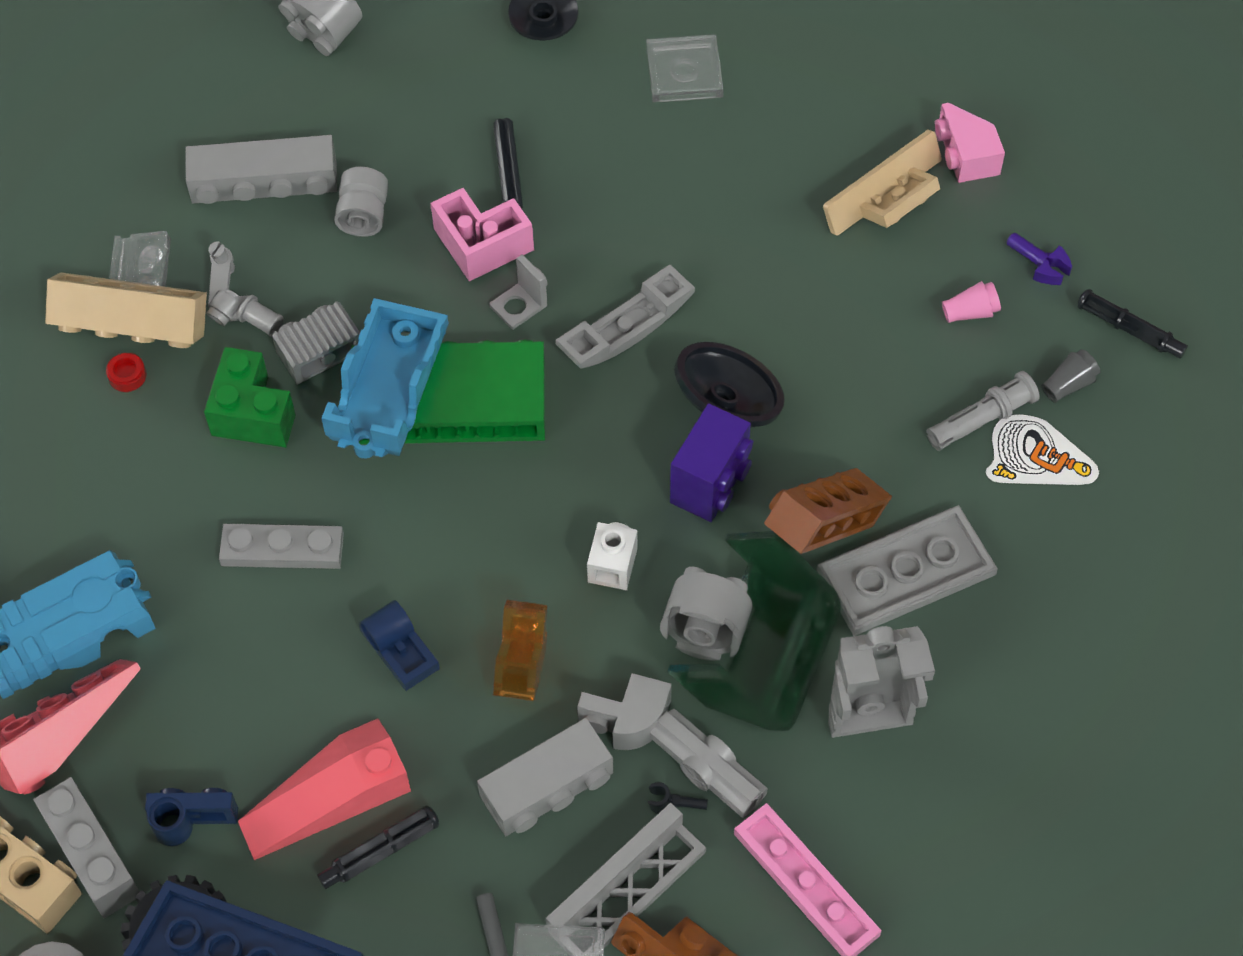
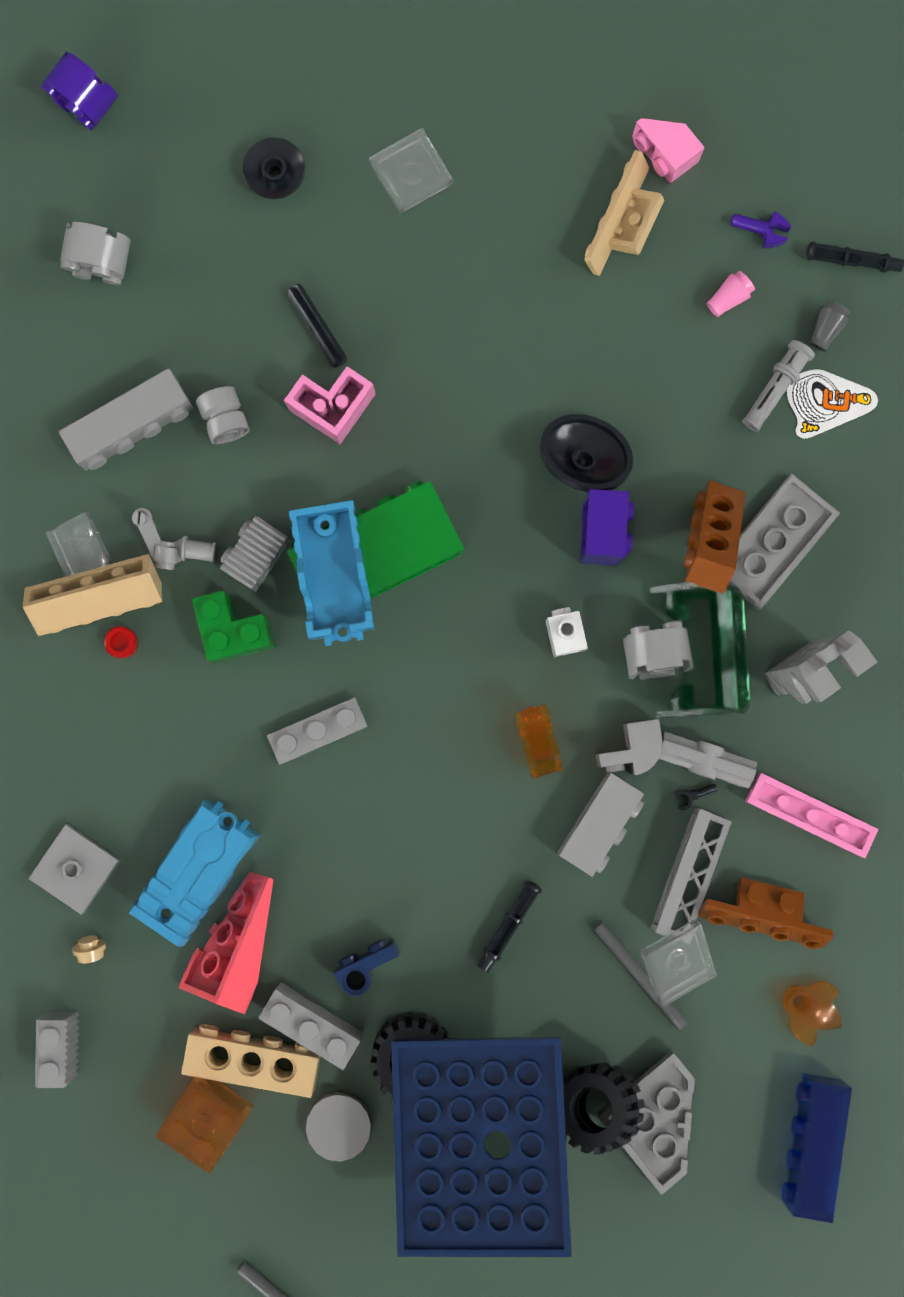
camera: 25 degrees left, 25 degrees up
coral wedge [238,718,411,860] -> none
dark blue plate [359,600,440,691] -> none
light grey bracket [489,254,548,330] -> none
light grey slope [556,265,695,369] -> none

